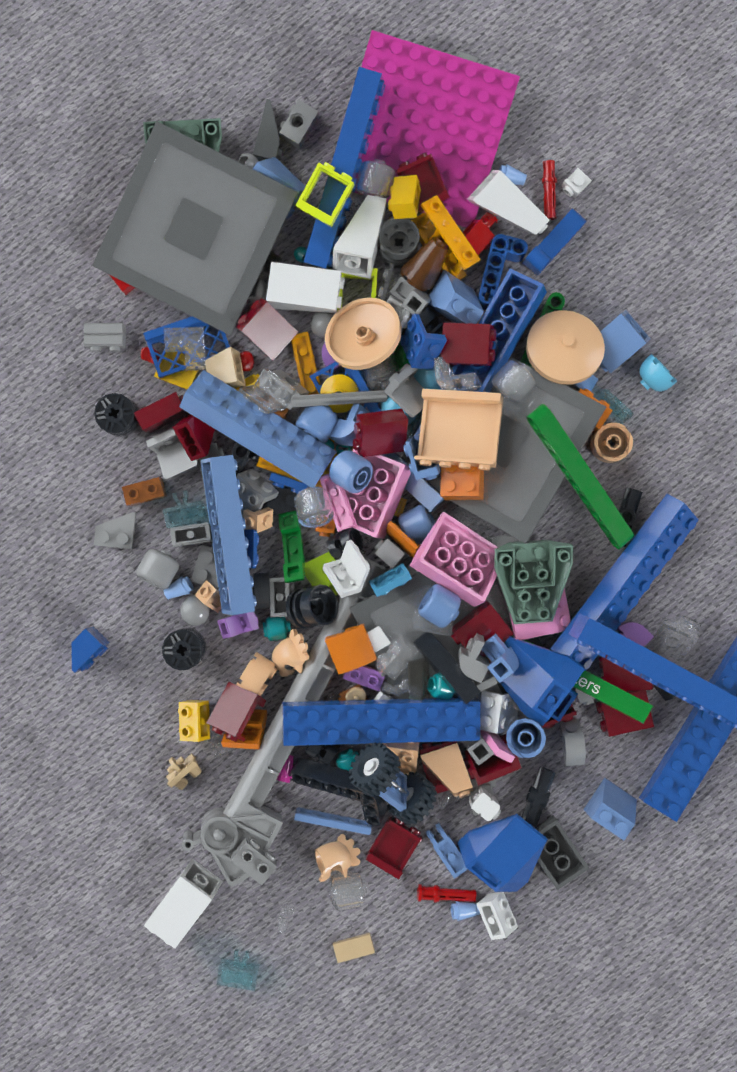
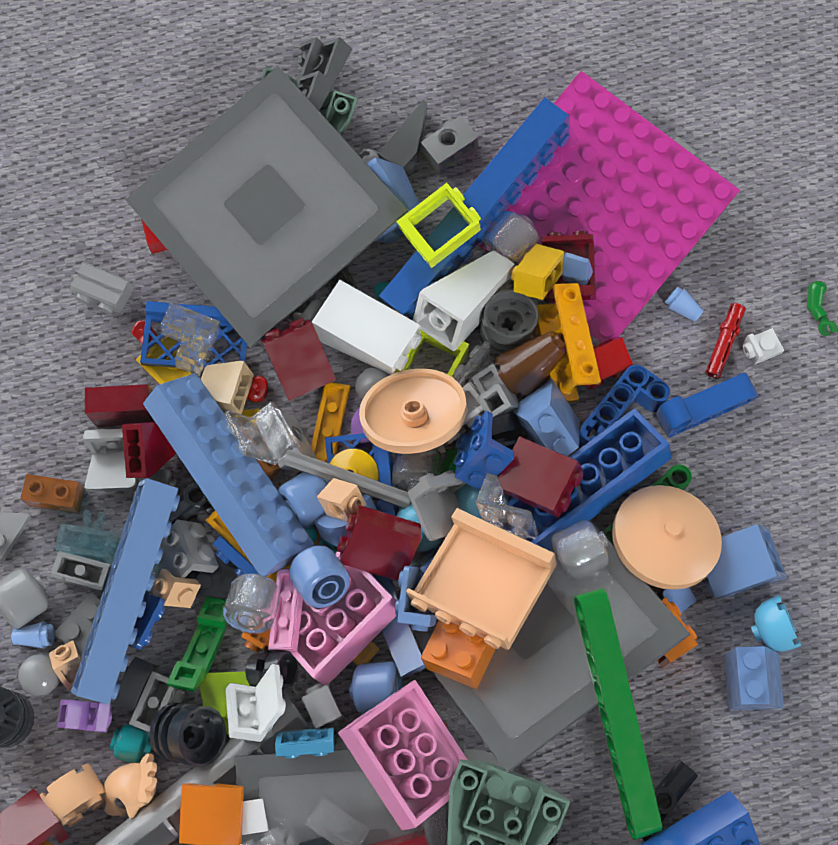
camera: 25 degrees right, 15 degrees down
black wheel [94,393,139,437] -> none
orange slope [386,521,420,559] -> none
medium blue head [418,584,461,628] -> none
white slope [467,170,549,235] -> none
red piece [480,212,498,229] -> none
light nougat brick [590,423,633,463] -> none
clear light blue slope [596,388,634,425] -> none
none -> dark grey wedge [296,37,352,111]
none -> light nougat brick [317,478,367,522]
none -> medium blue slope [562,253,593,285]
none -> medium blue slope [724,646,784,710]
none -> green arm [807,281,838,336]

